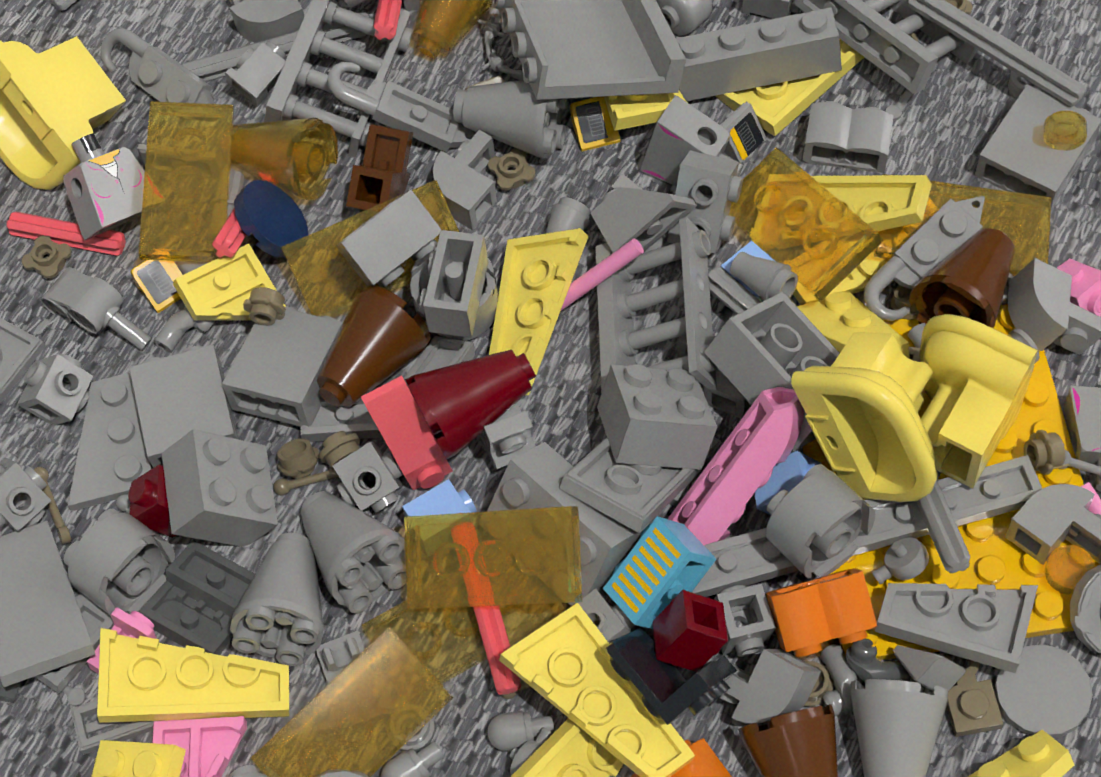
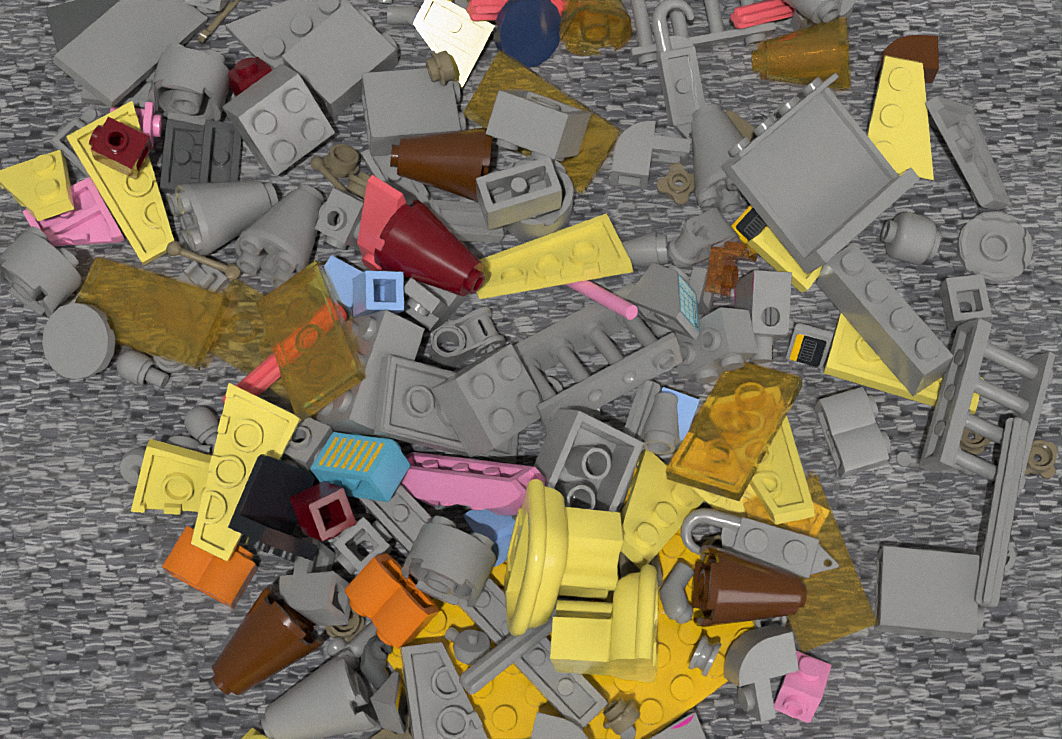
camera: 55 degrees right, 10 degrees up
reddish brown brick [346,124,413,213] -> none
clear yellow tile [1043,111,1087,151] -> none
none -> dark red brick [89,117,152,179]
none -> dark tan hinge [166,241,240,280]
none -> light blue brick [352,271,404,317]
none -> light grey piece [431,307,506,368]
none -> light grey piece [667,207,740,267]
none -> clear orange bracket [705,241,757,297]

